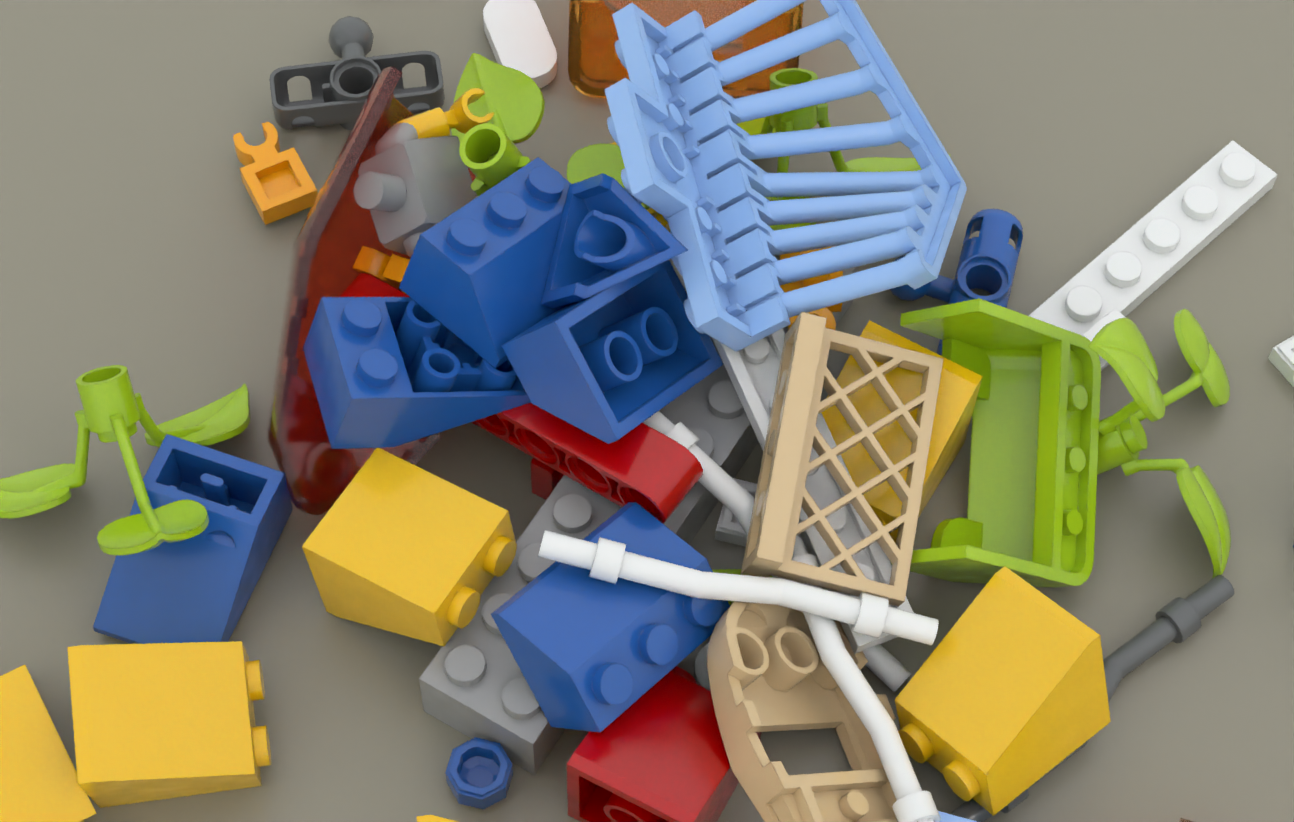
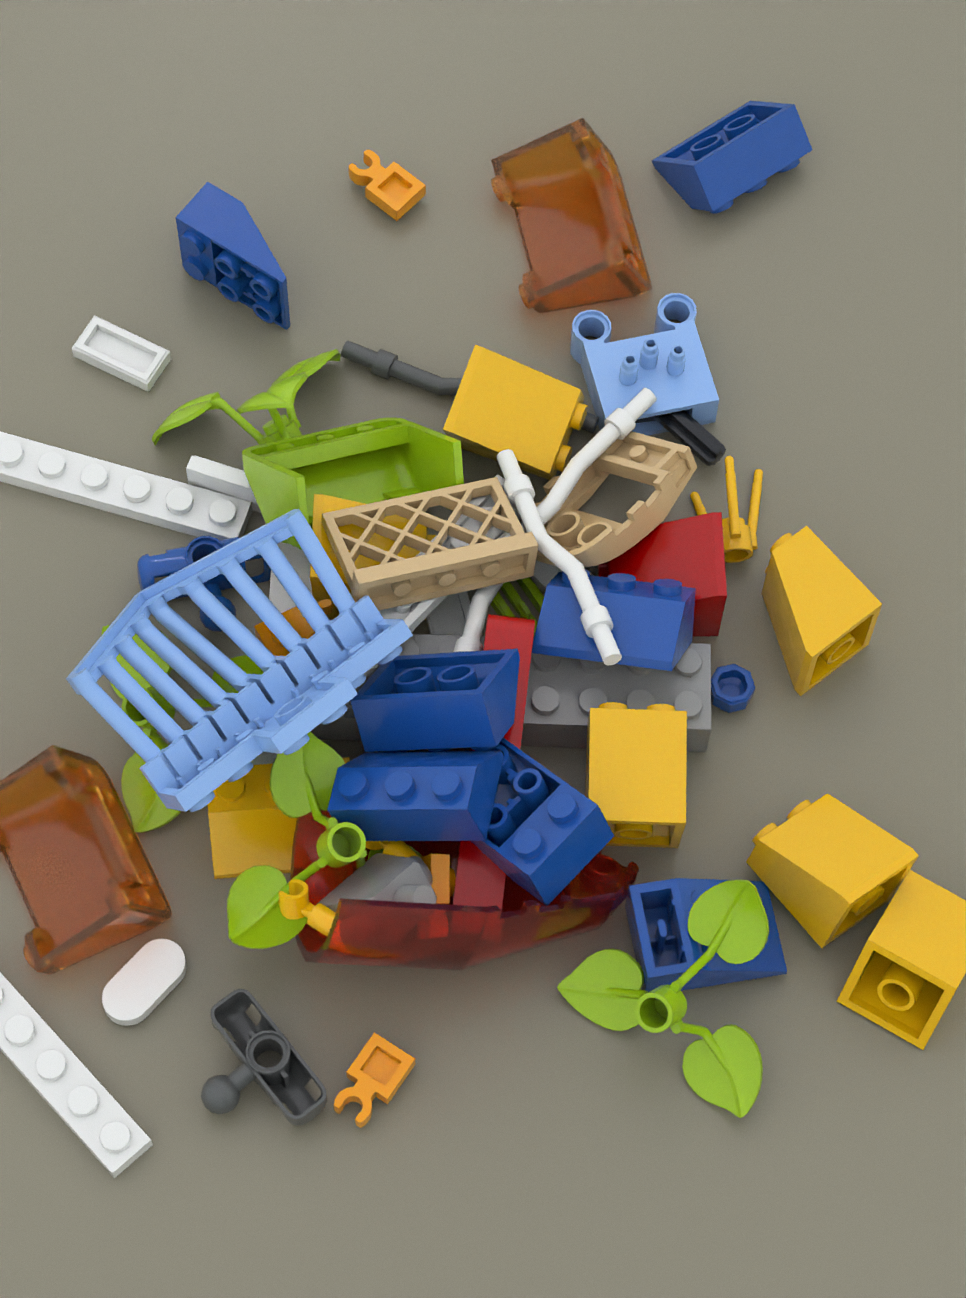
camera: 120 degrees left, 5 degrees up
blue slope [541,173,688,309] -> none

